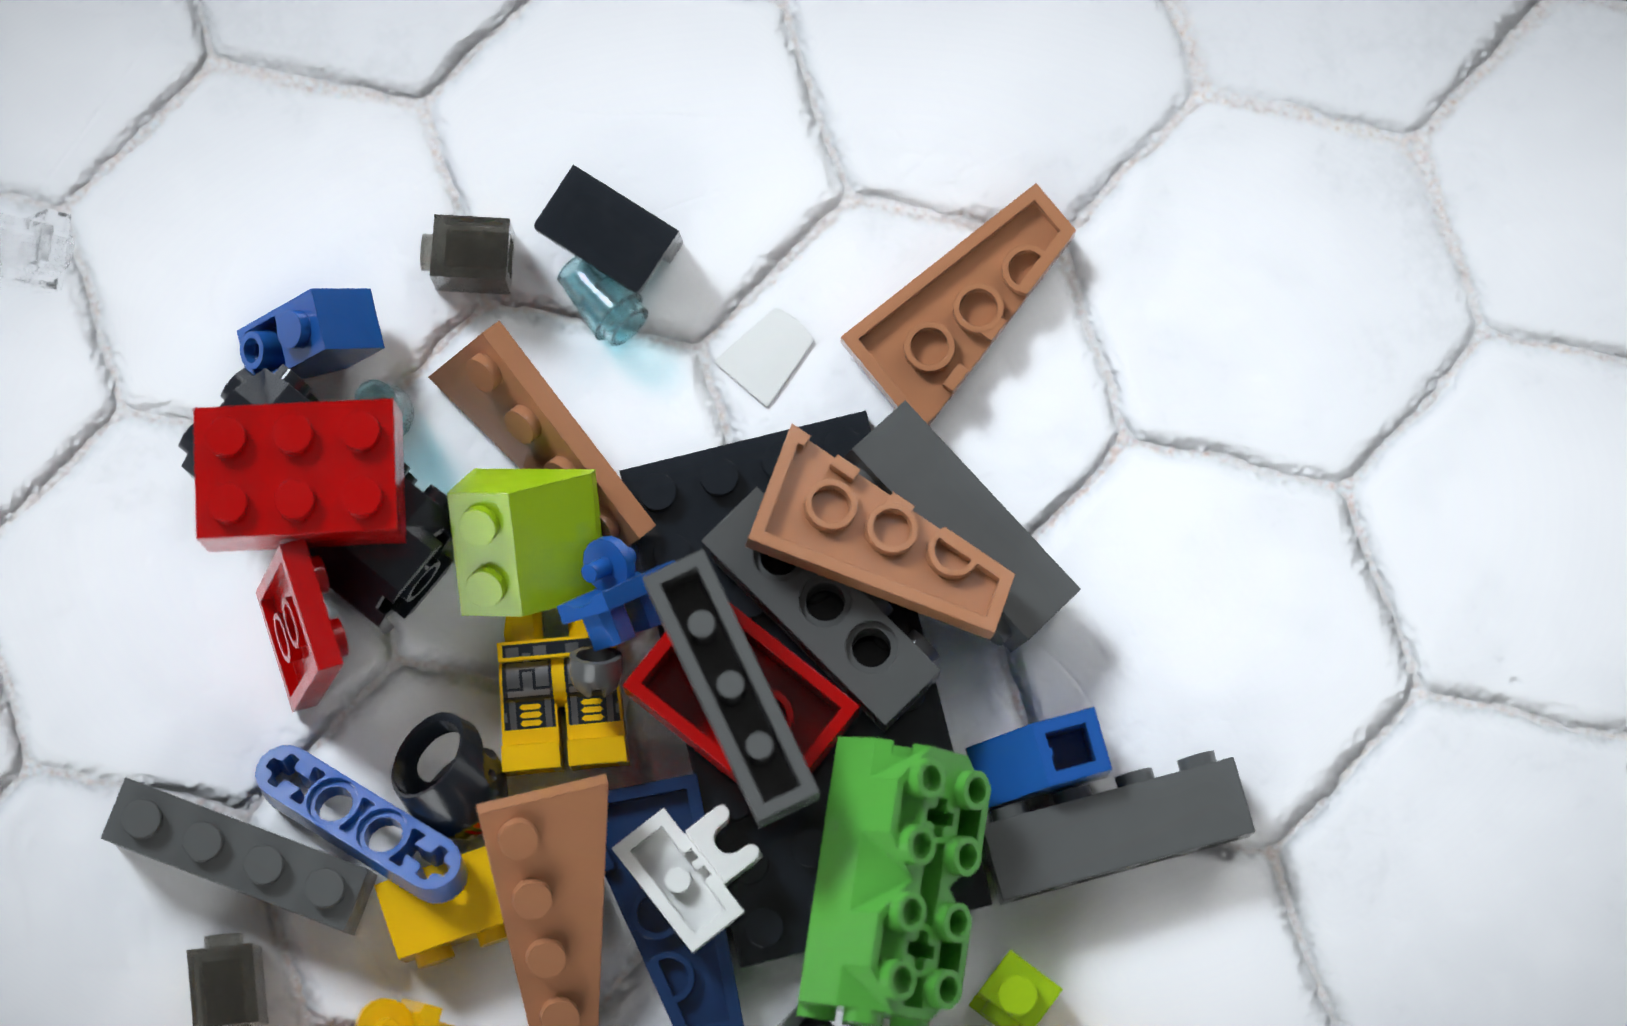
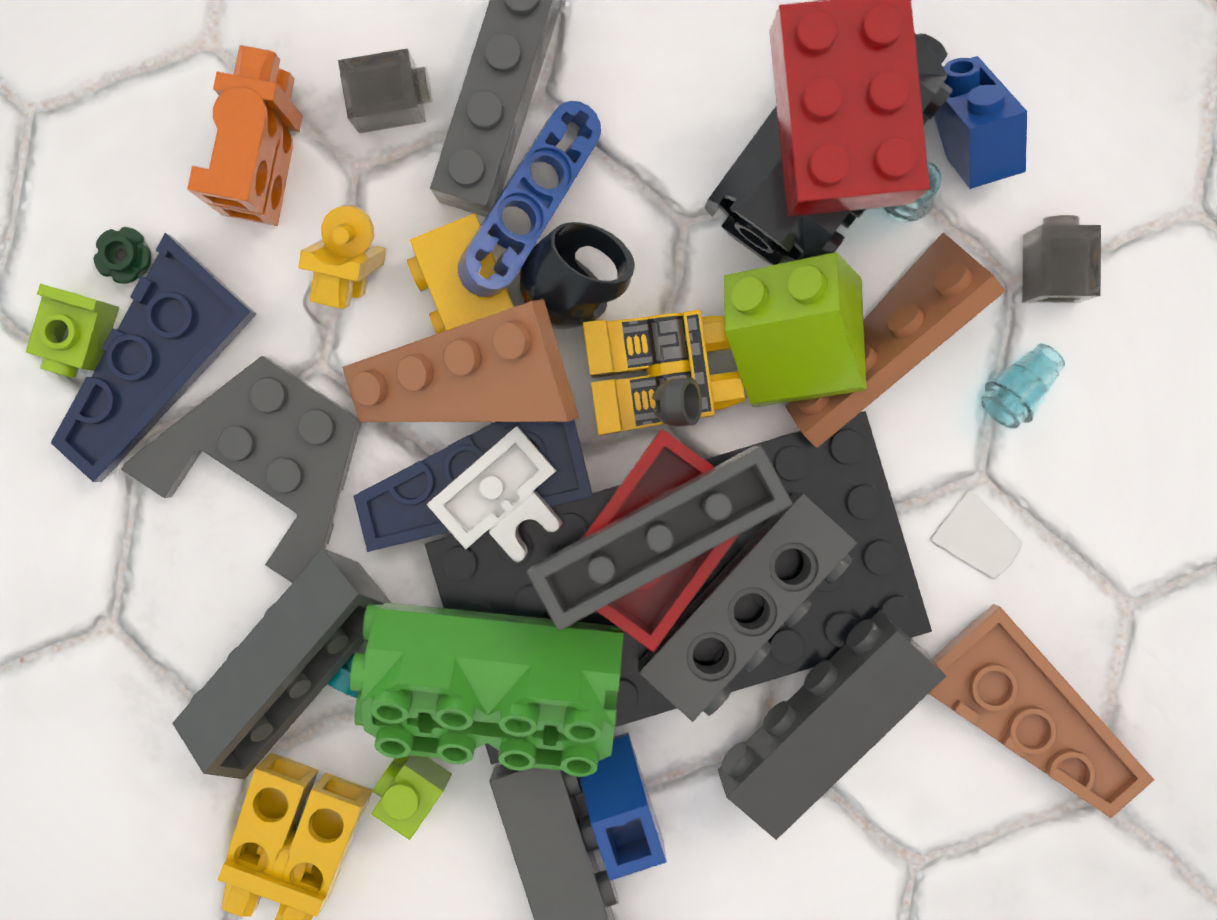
camera: 85 degrees right, 10 degrees up
red plate [255,538,349,713] -> none
black panel [534,164,684,294] -> none
blue hips [556,536,676,651] -> none
nougat wing [745,424,1015,640] -> none

